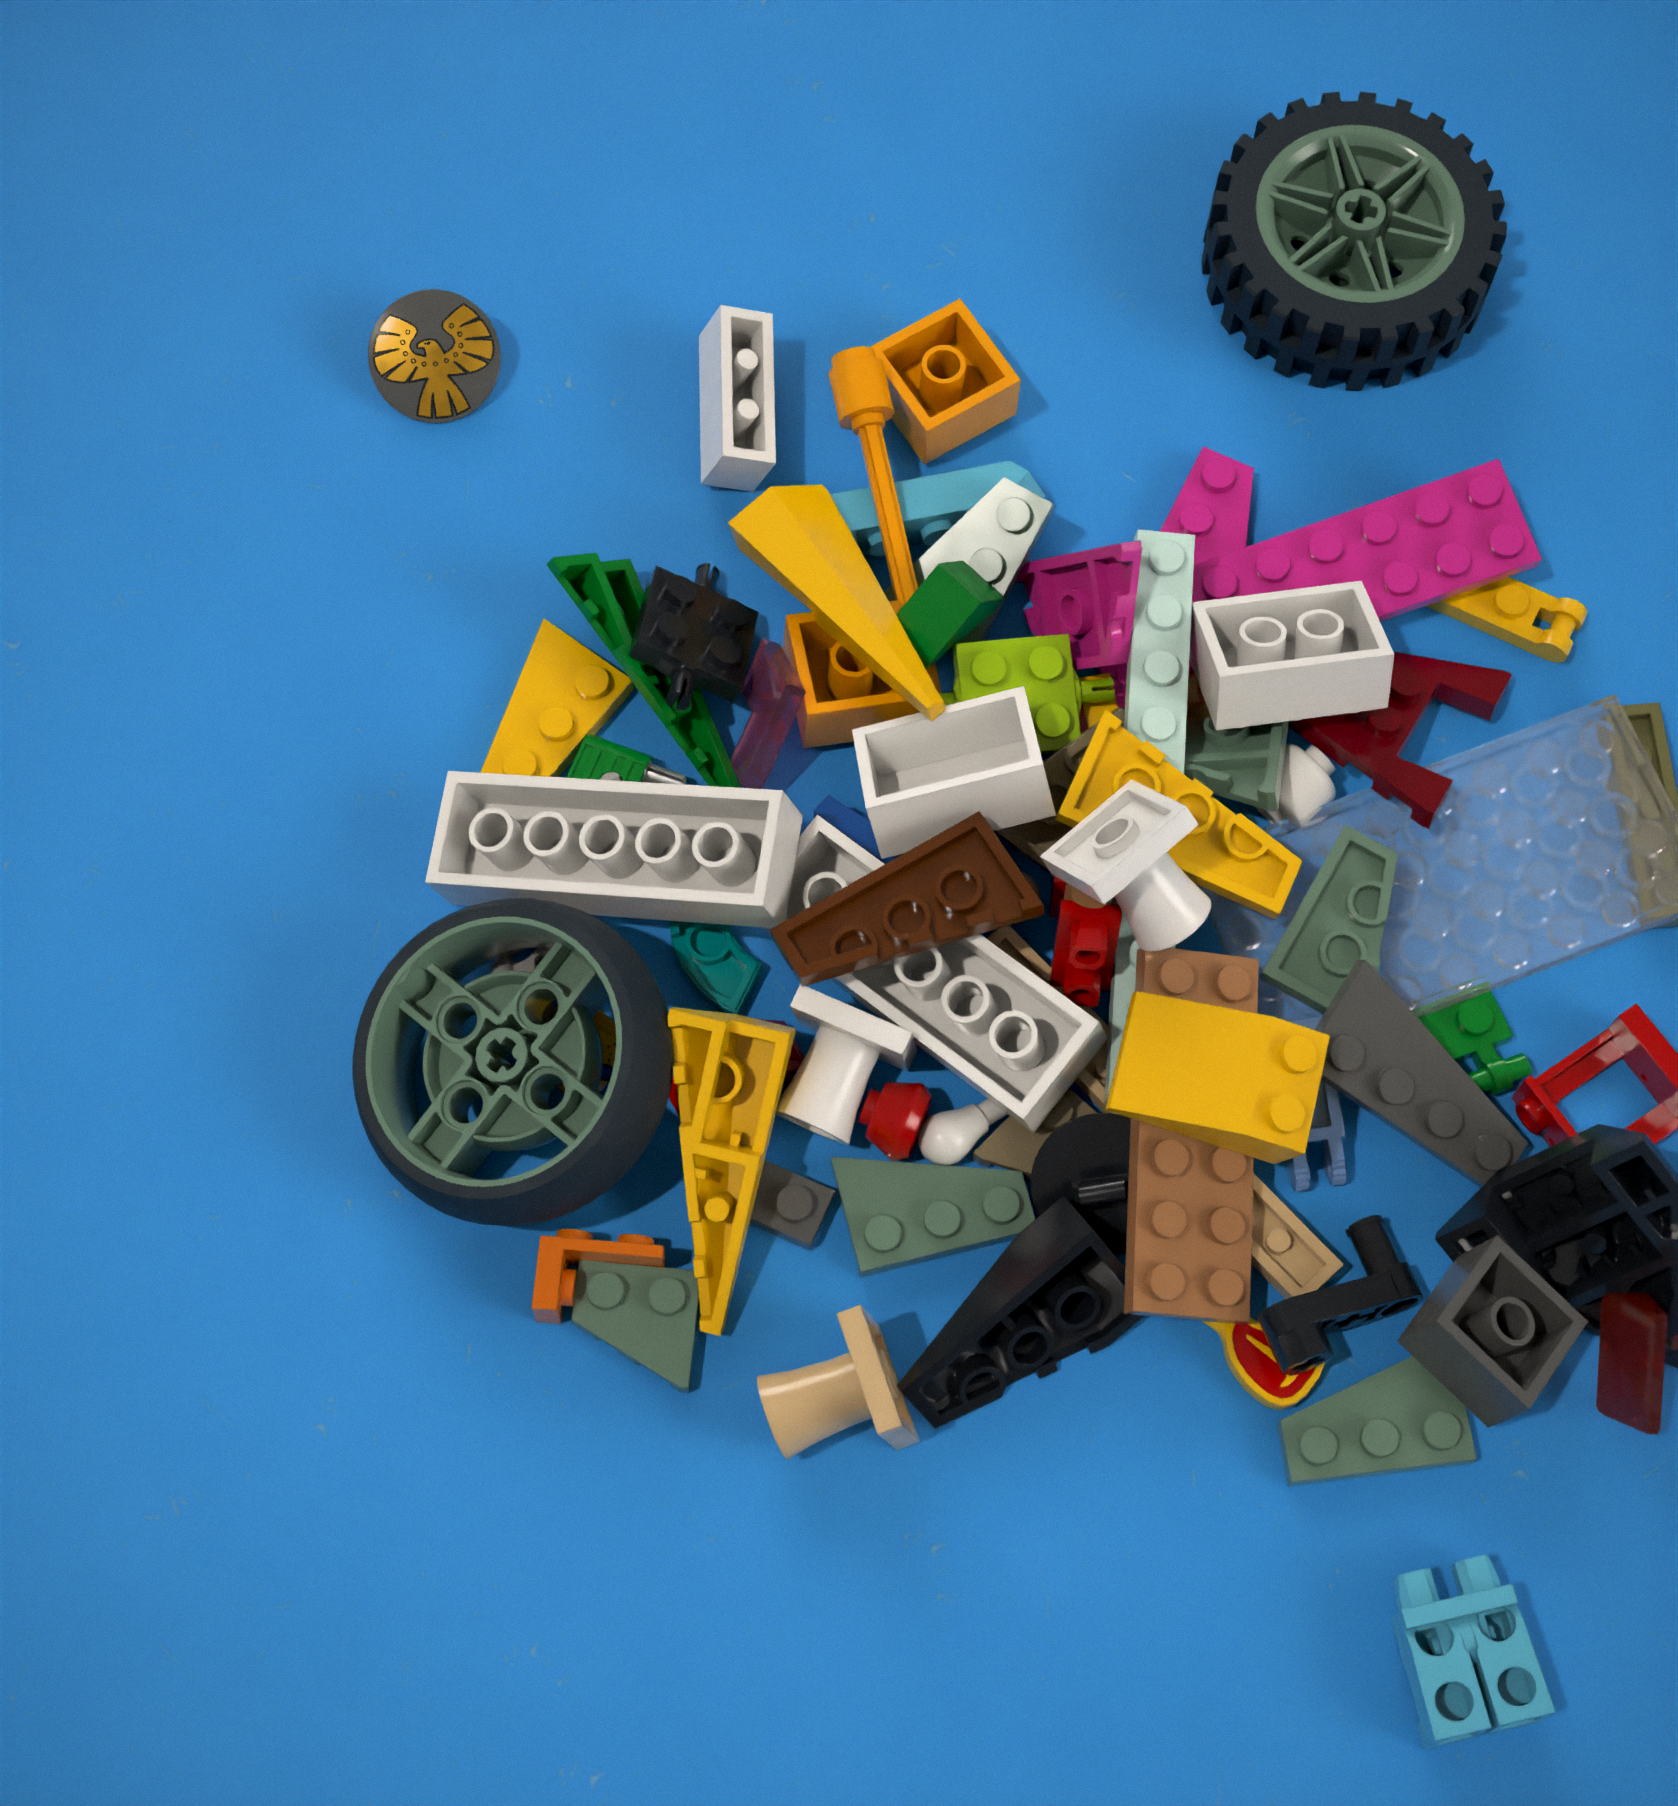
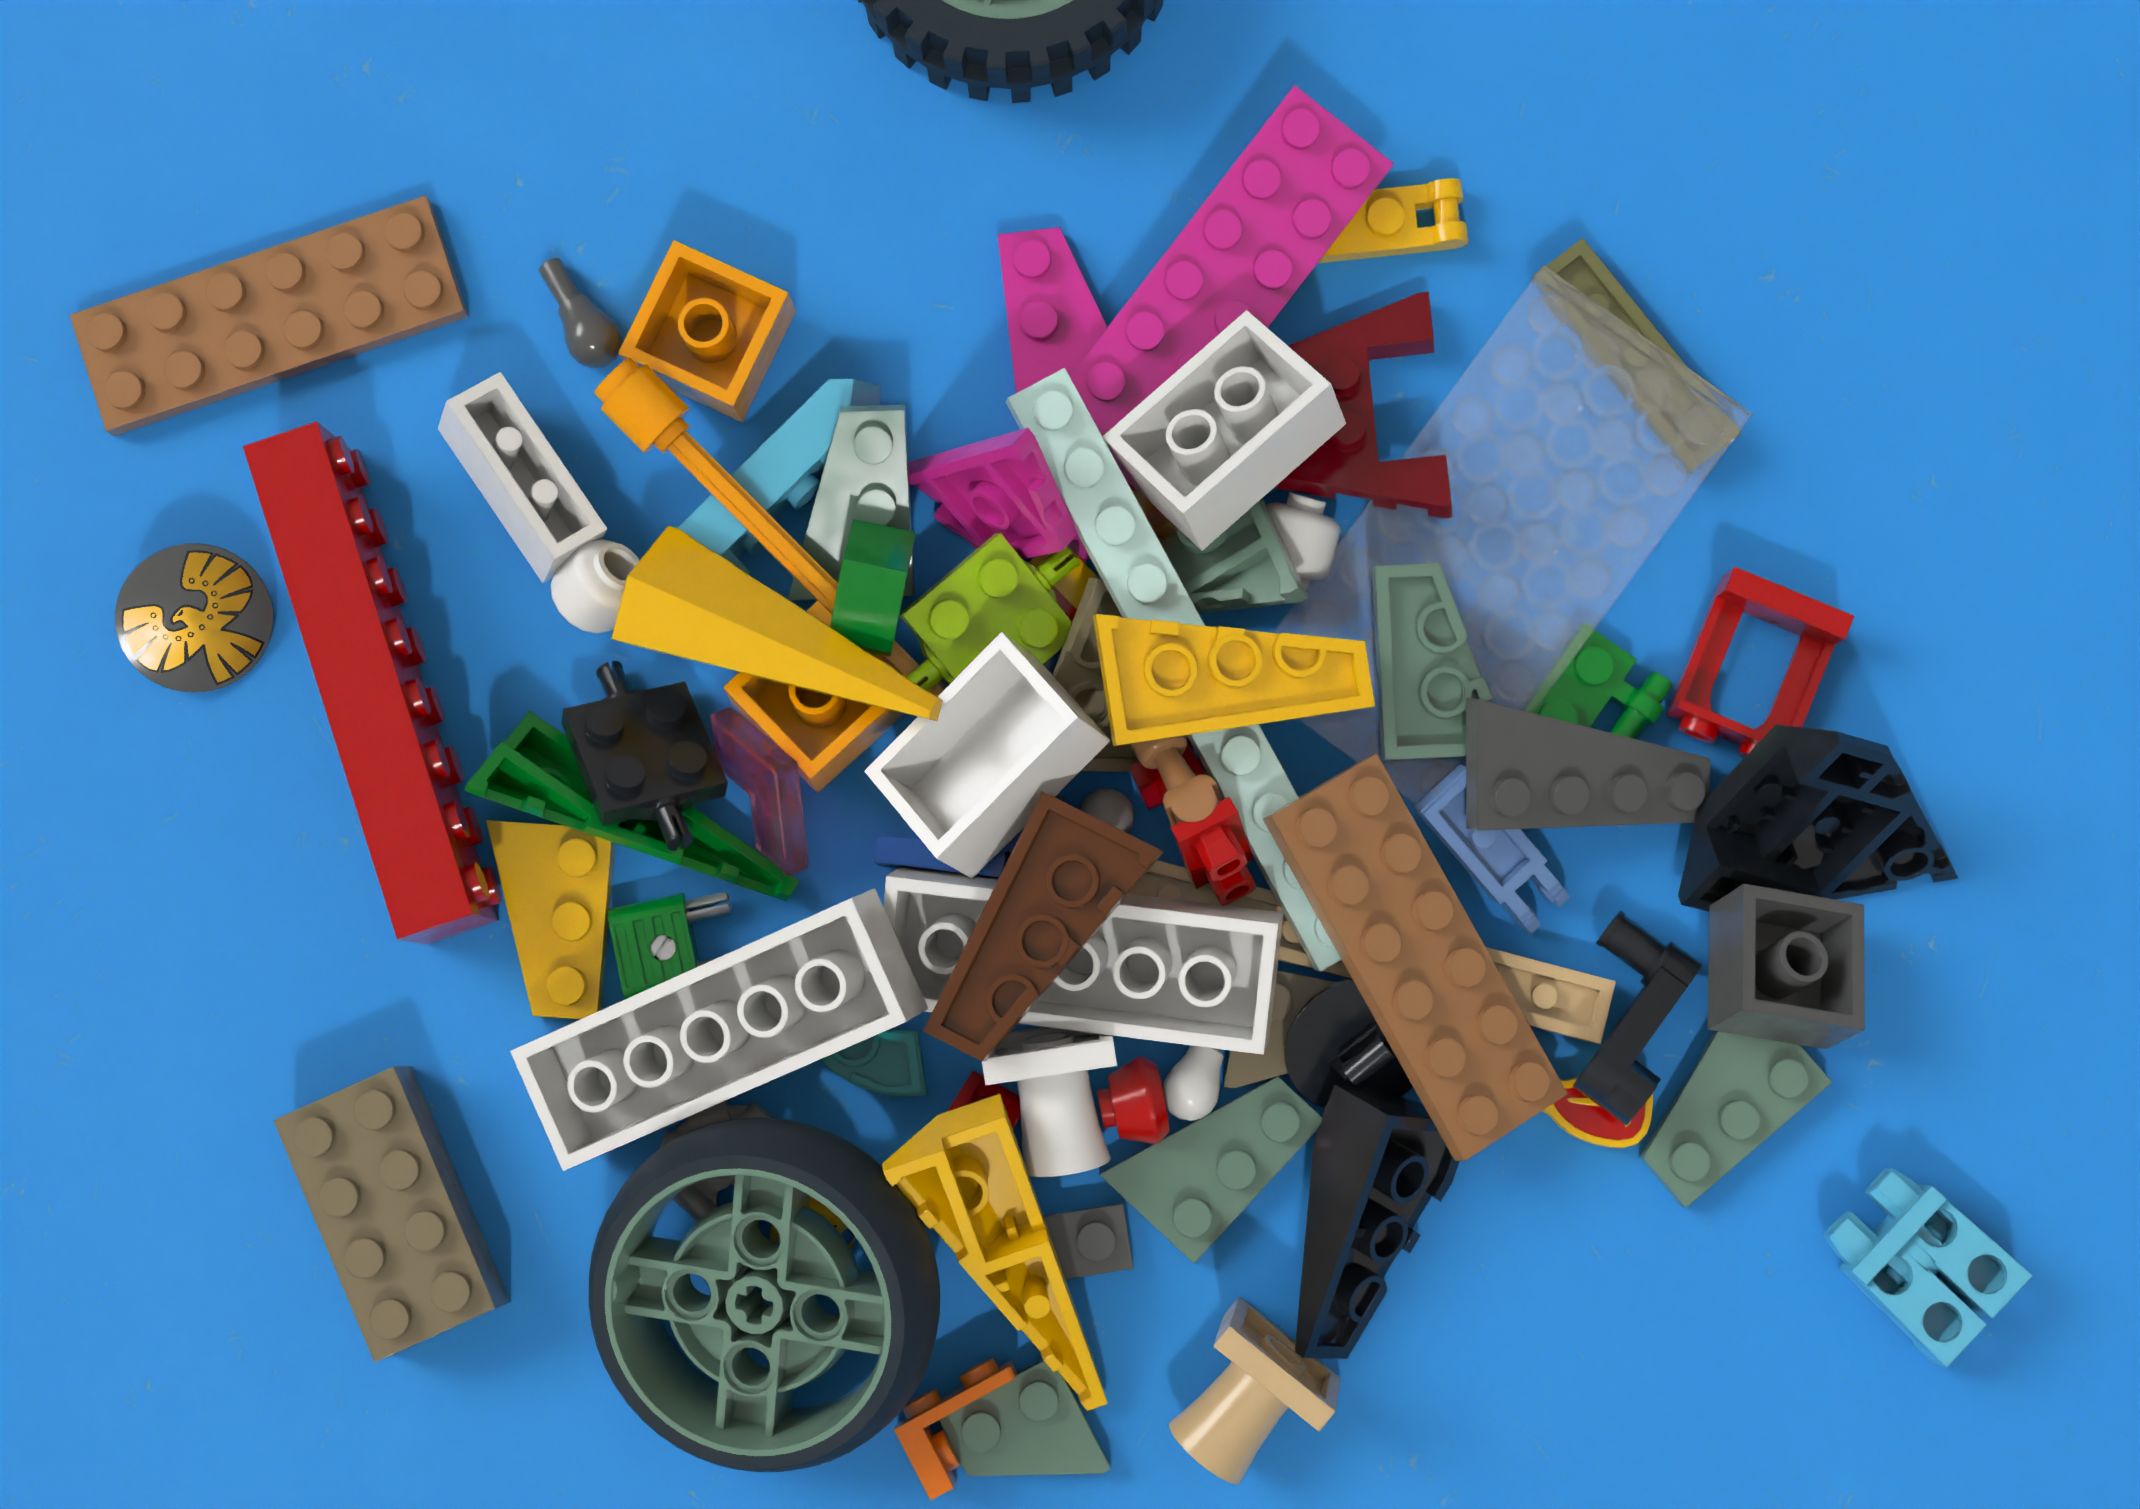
camera: 25 degrees left, 15 degrees up
white plant [1040,779,1211,951] -> none
yellow slope [1105,991,1330,1164] -> none
clear red slope [1596,1293,1667,1434] -> none
none -> medium nougat plate [69,195,469,436]
none -> red brick [243,421,502,945]
none -> dark tan brick [273,1066,511,1363]
none -> dark grey piece [539,258,623,368]
none -> white head [550,539,639,634]

